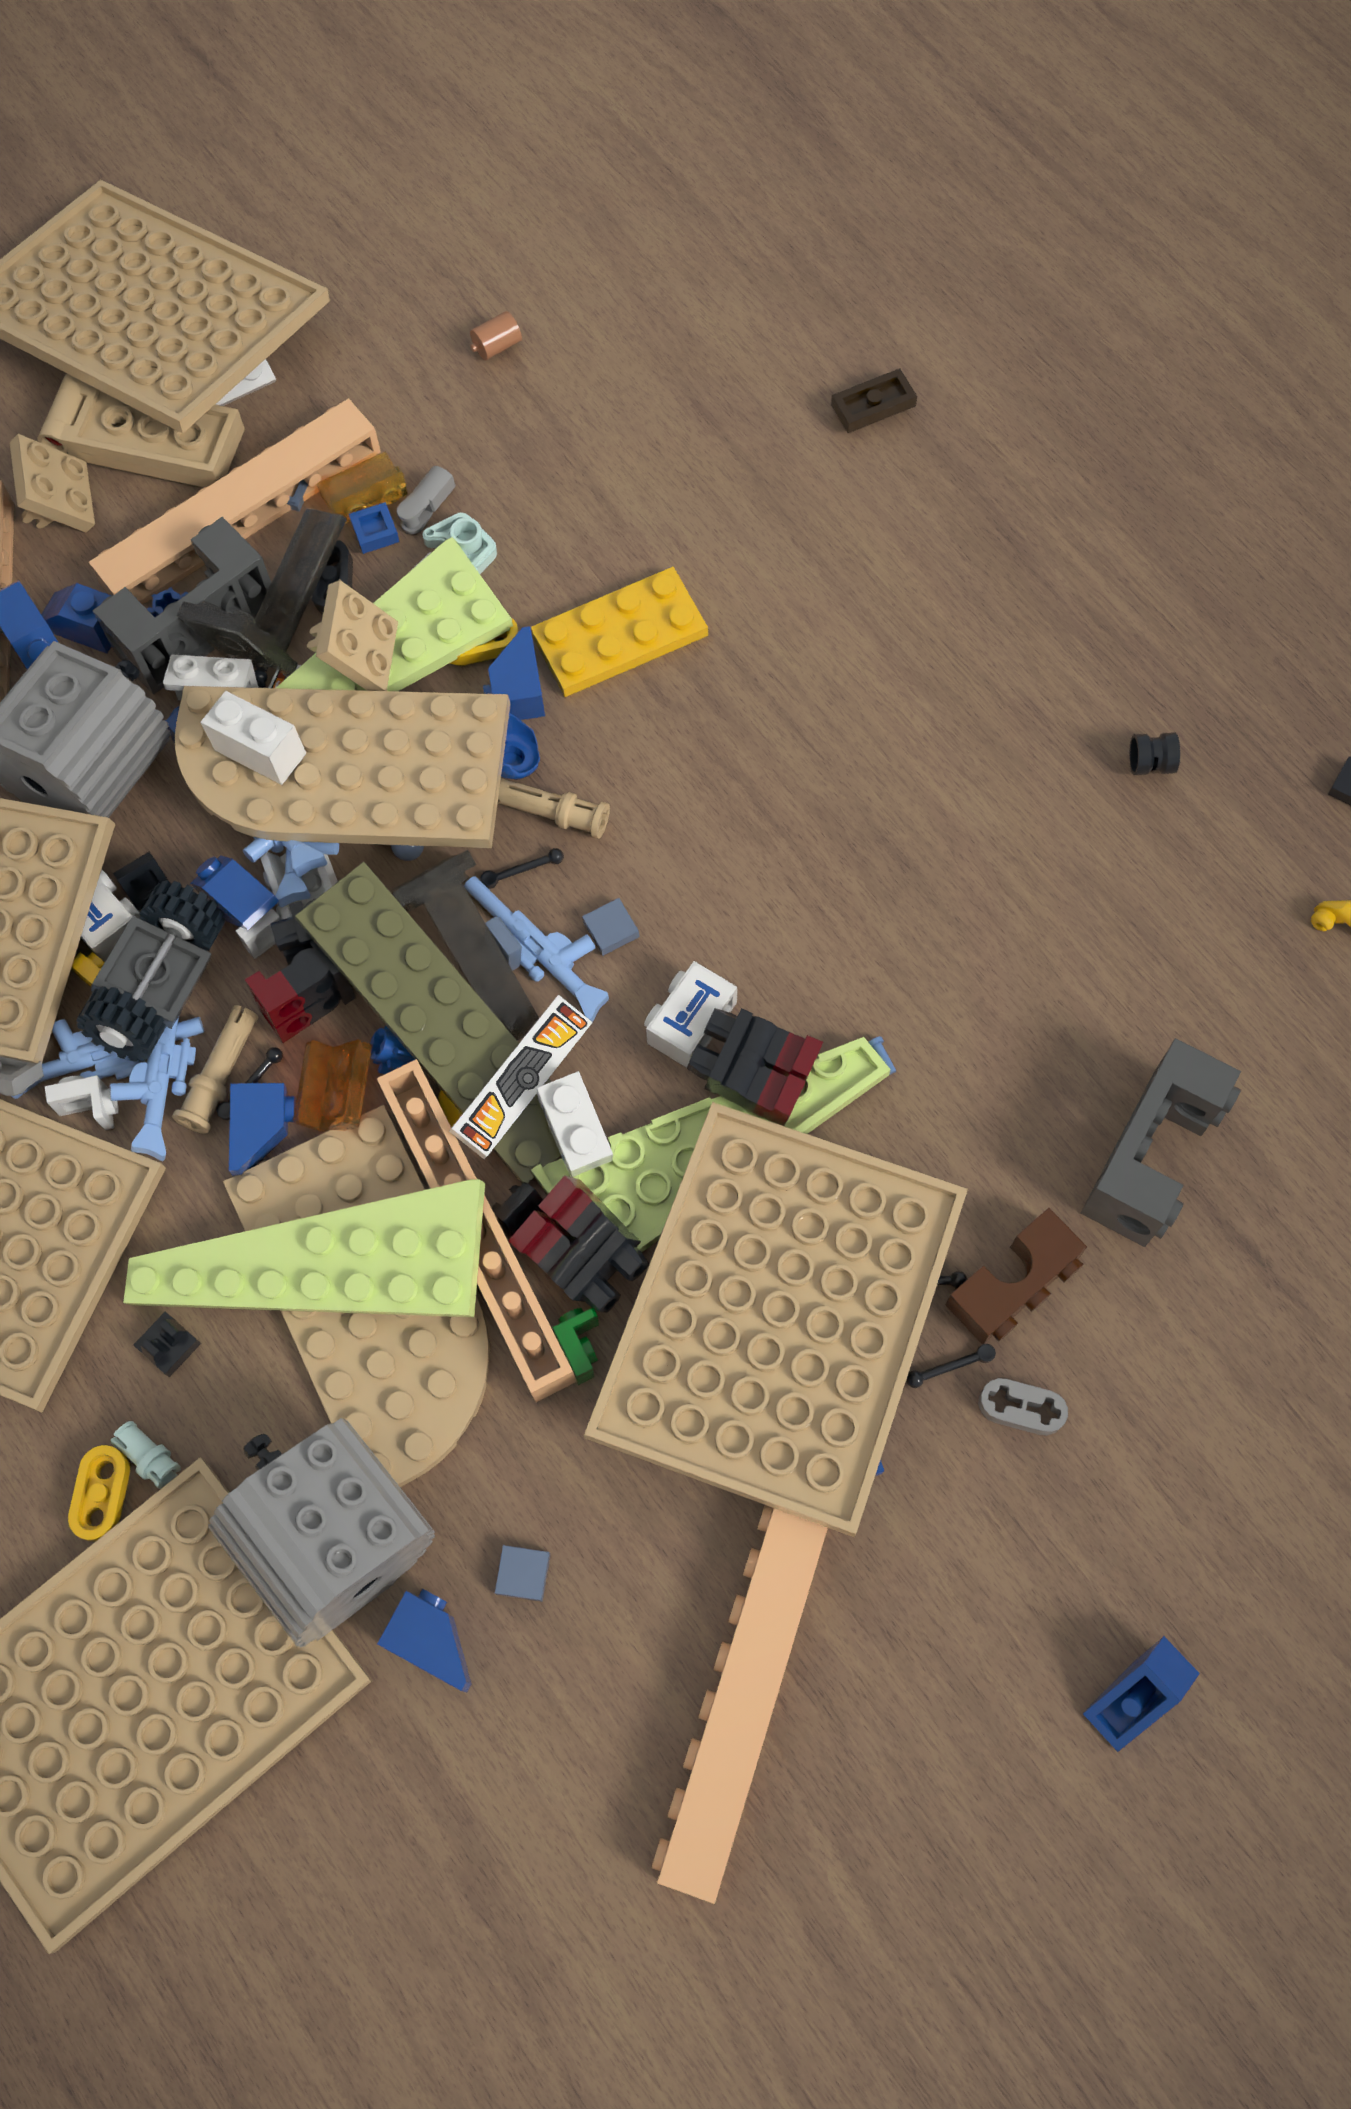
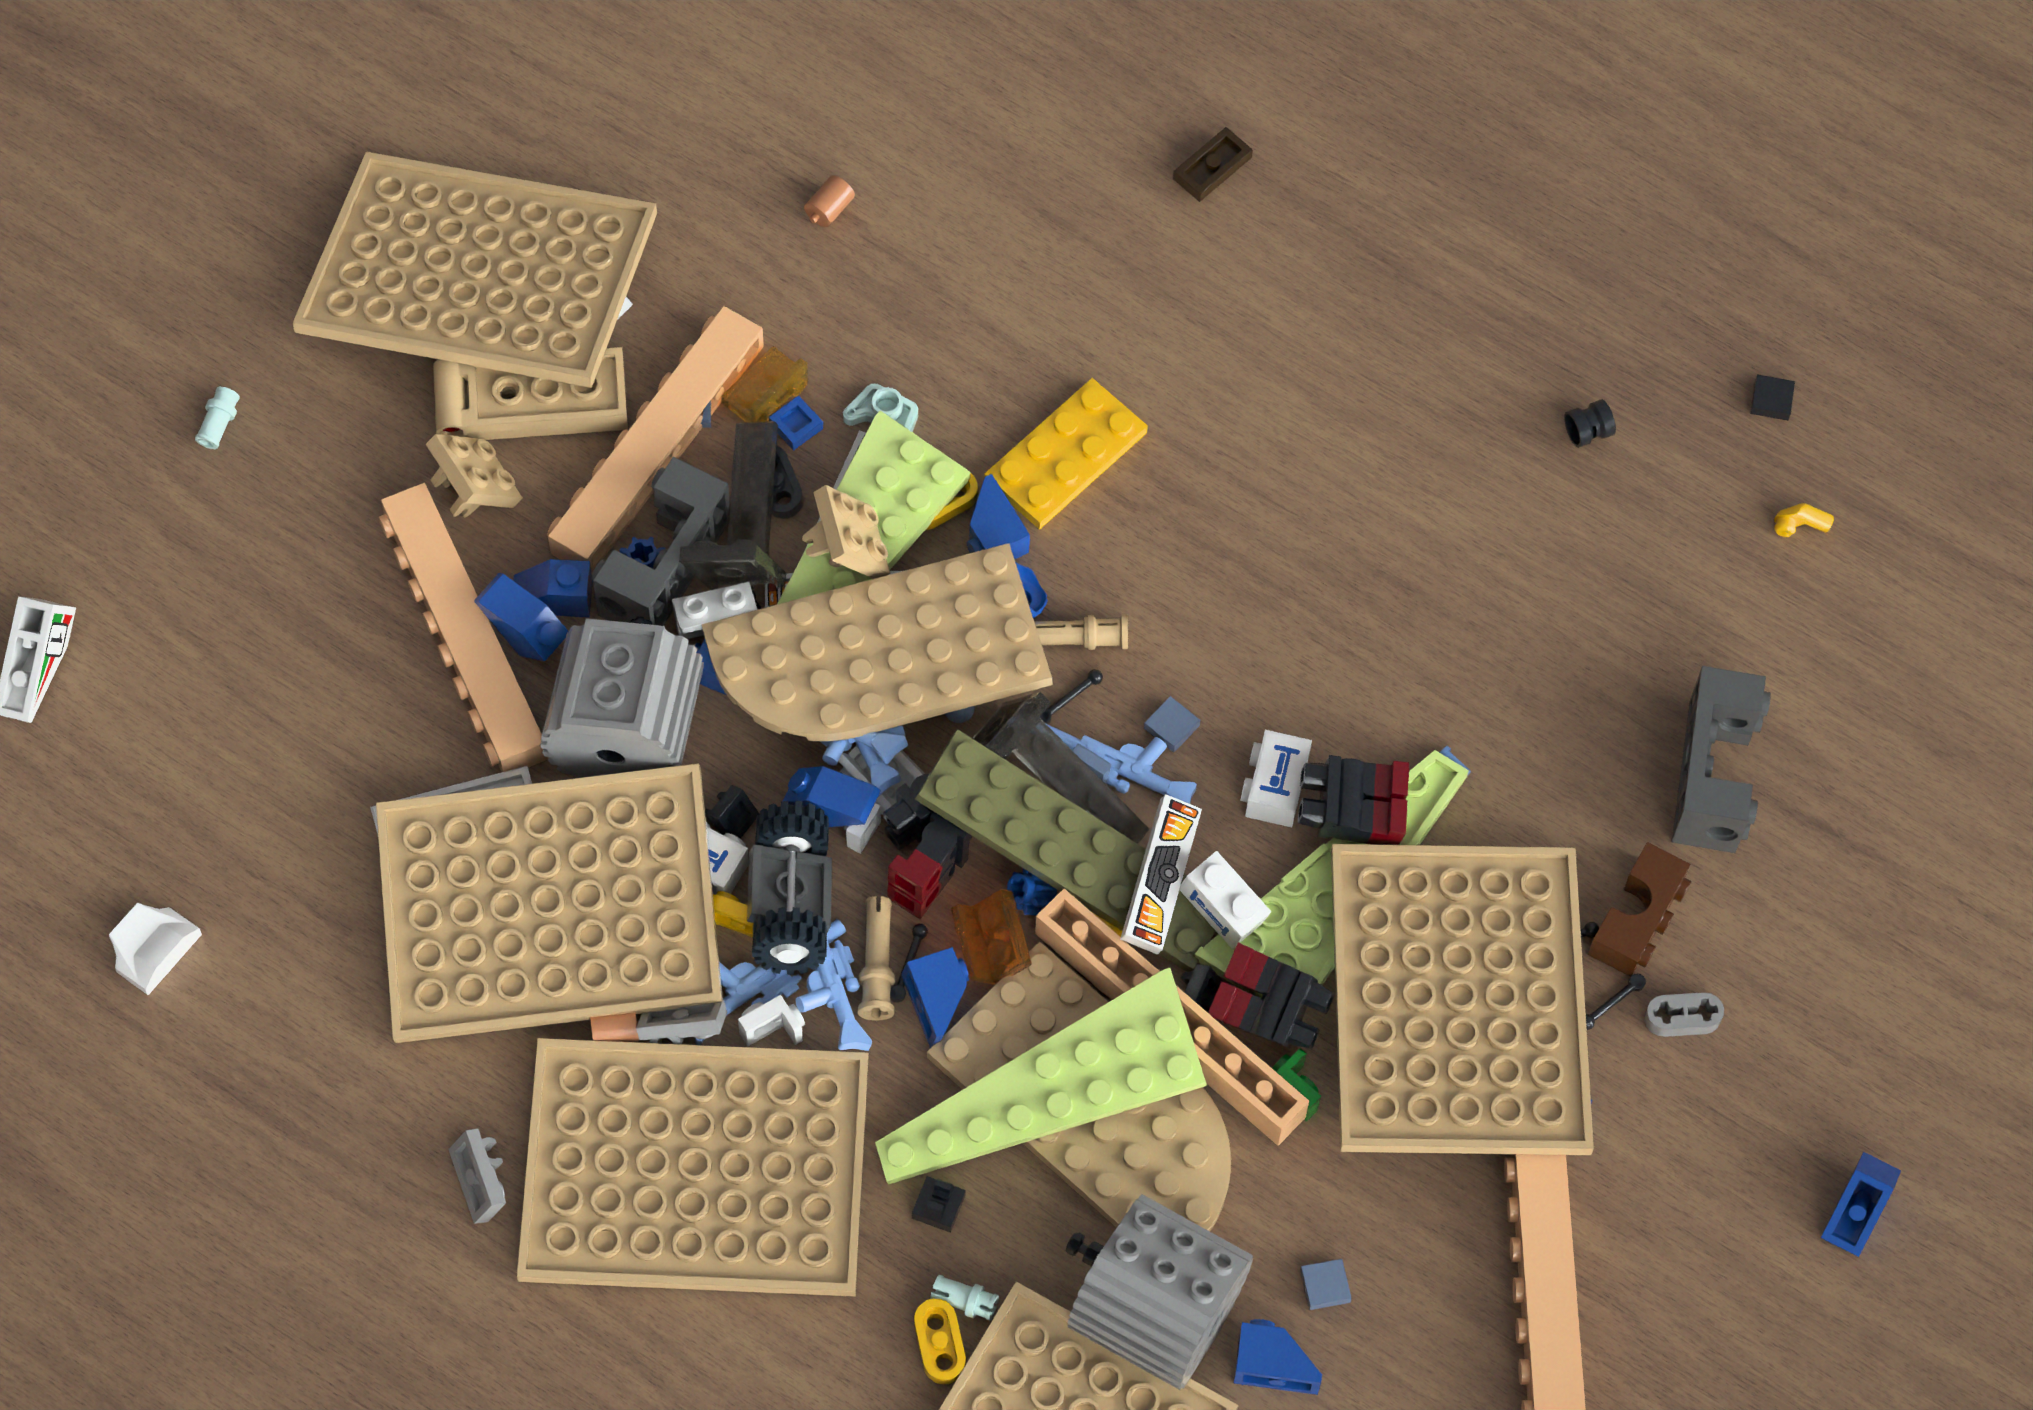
camera: 25 degrees left, 5 degrees down
white brick [200,691,306,785] -> none
light grey bar [397,466,456,535] -> none

